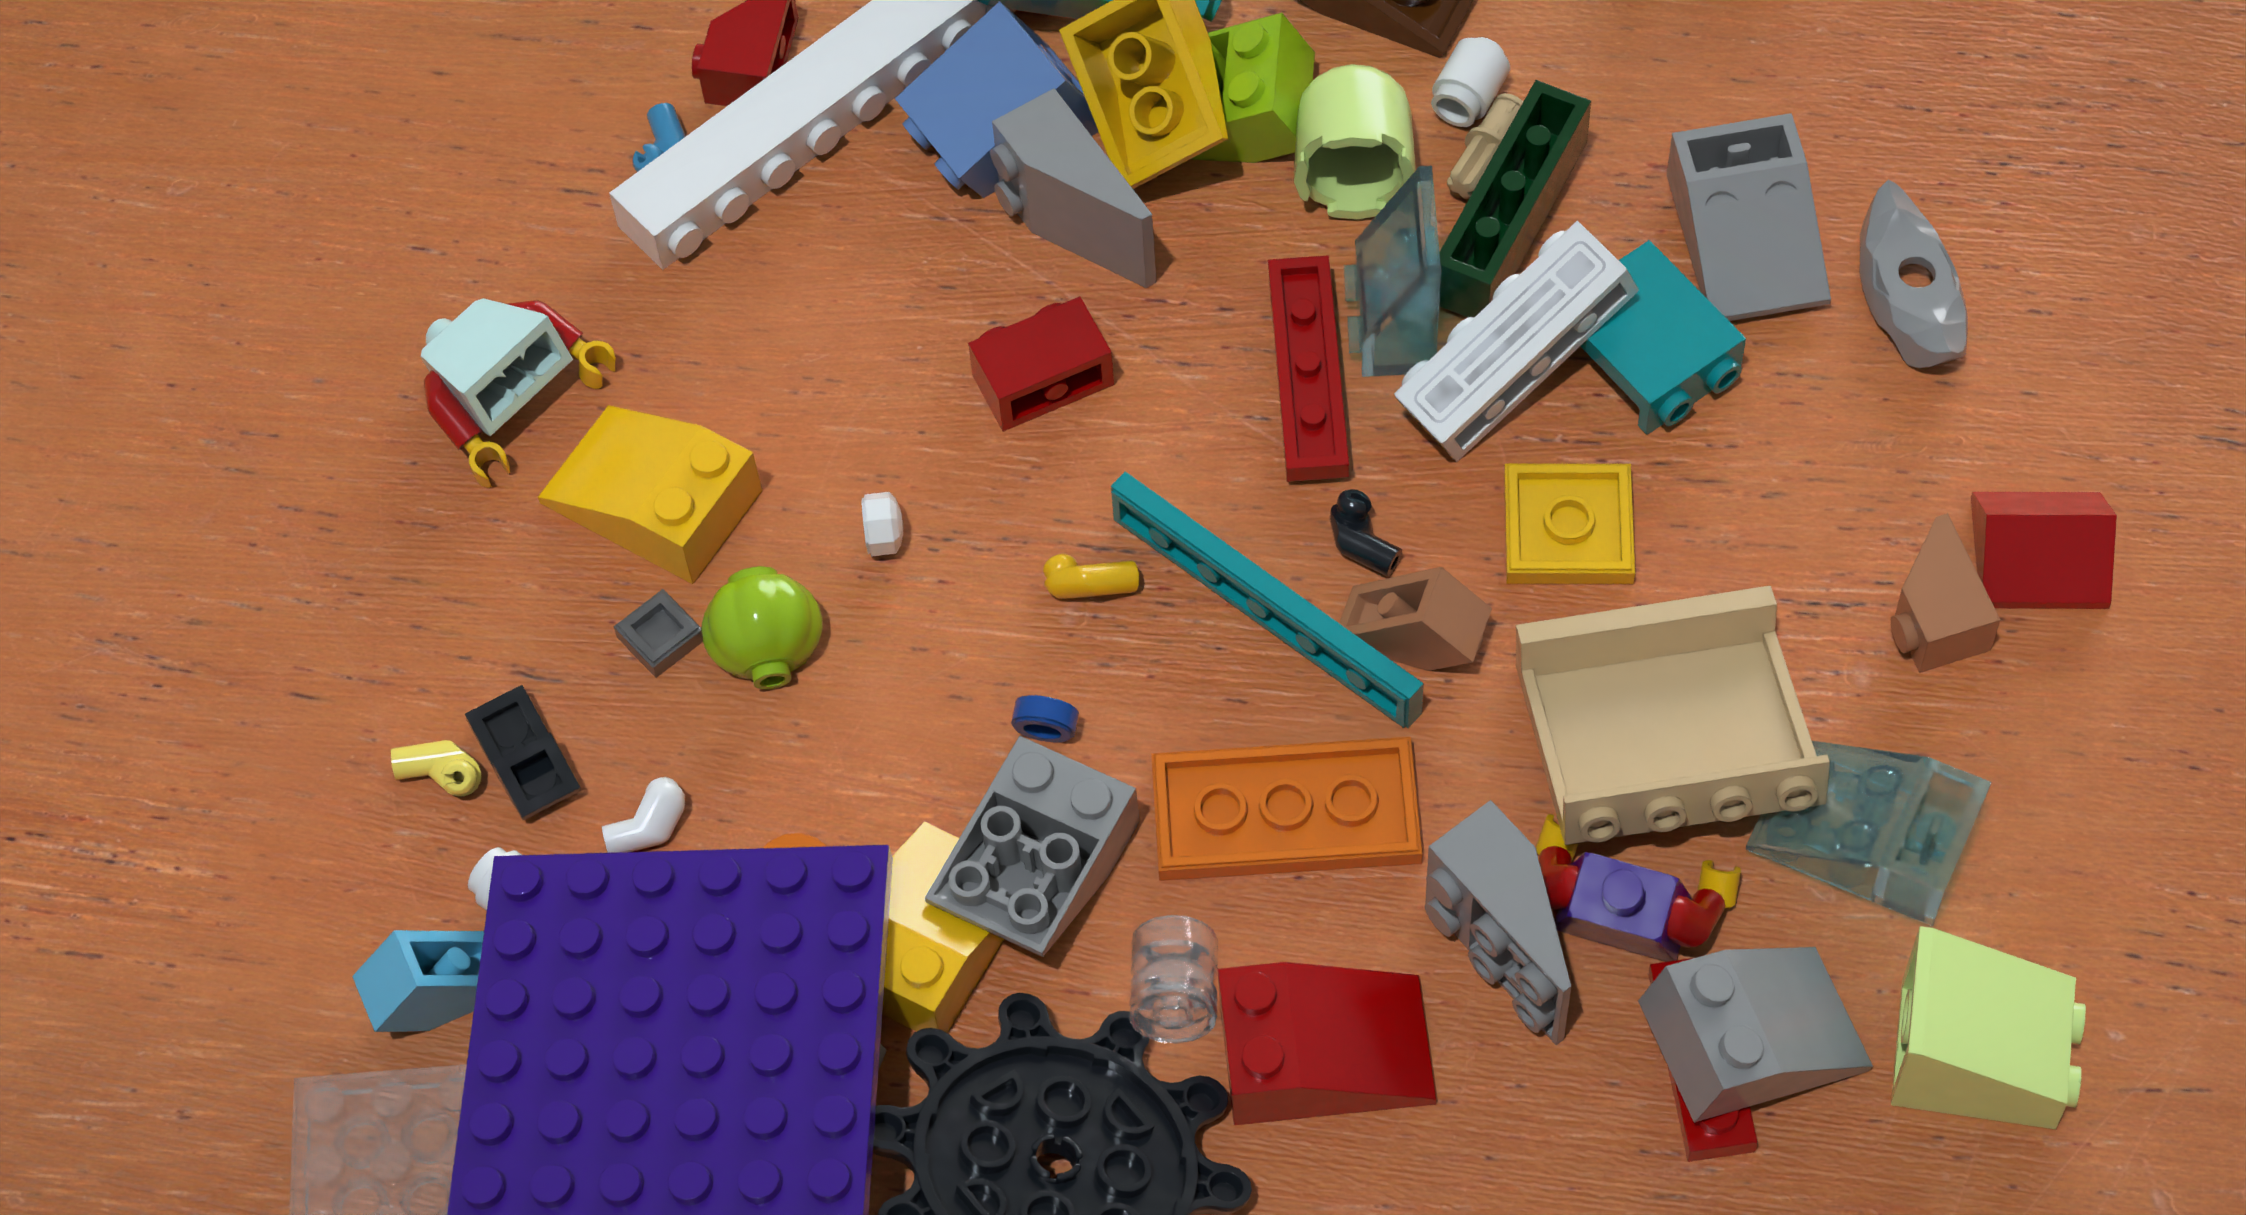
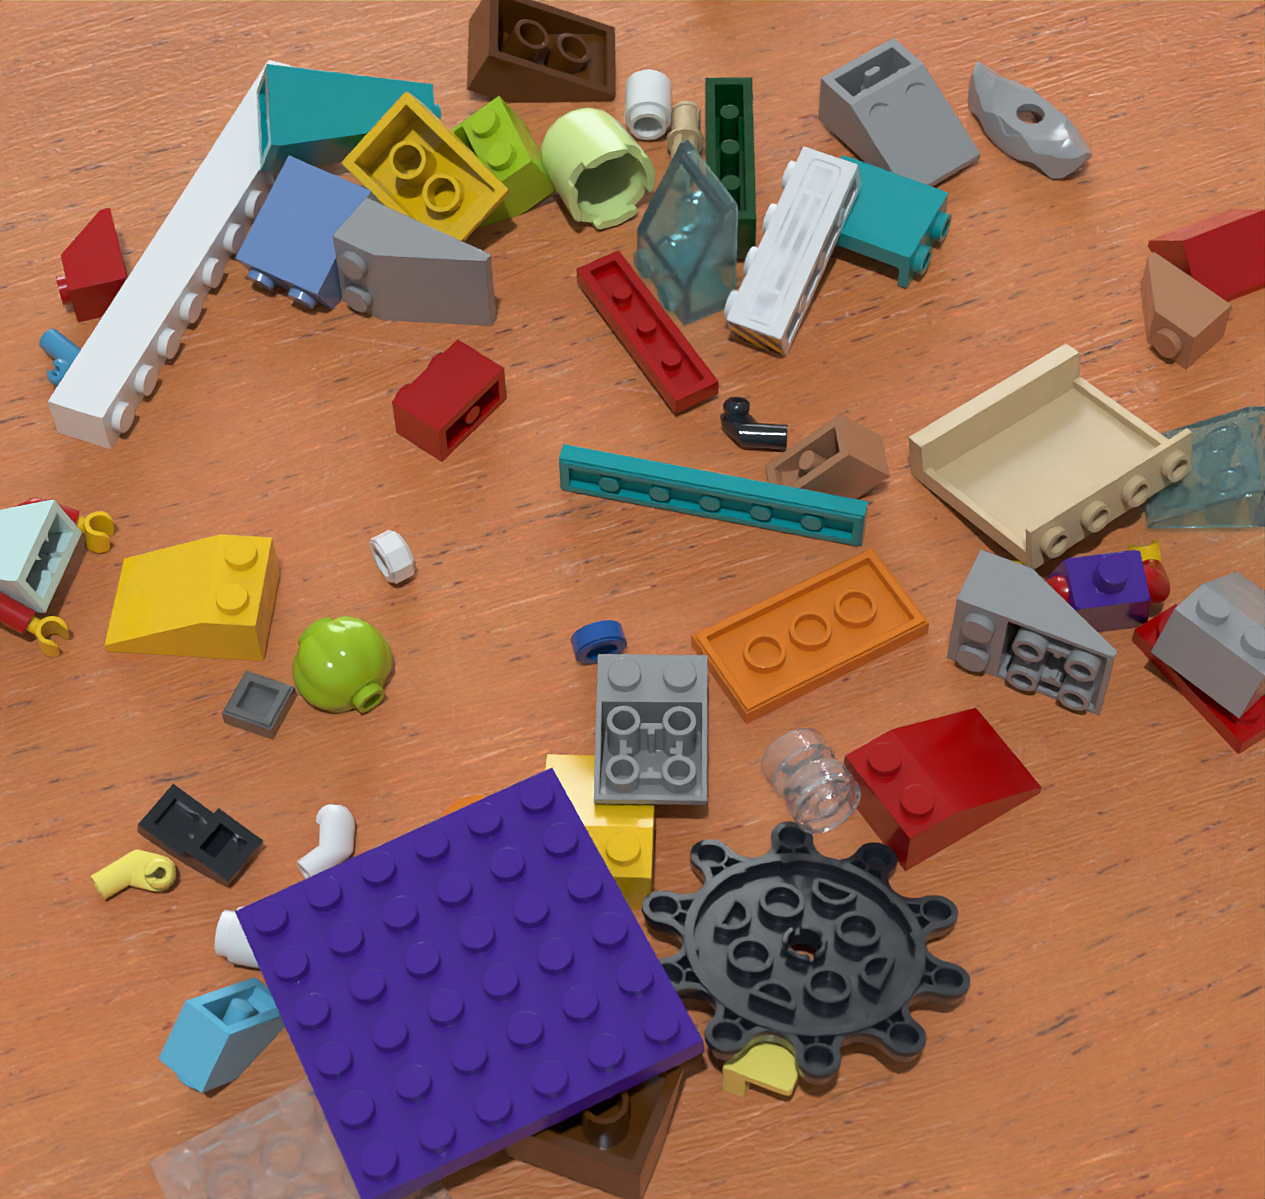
camera: 30 degrees left, 5 degrees down
yellow arm [1043,554,1139,599] -> none
yellow tile [1504,463,1635,584] -> none

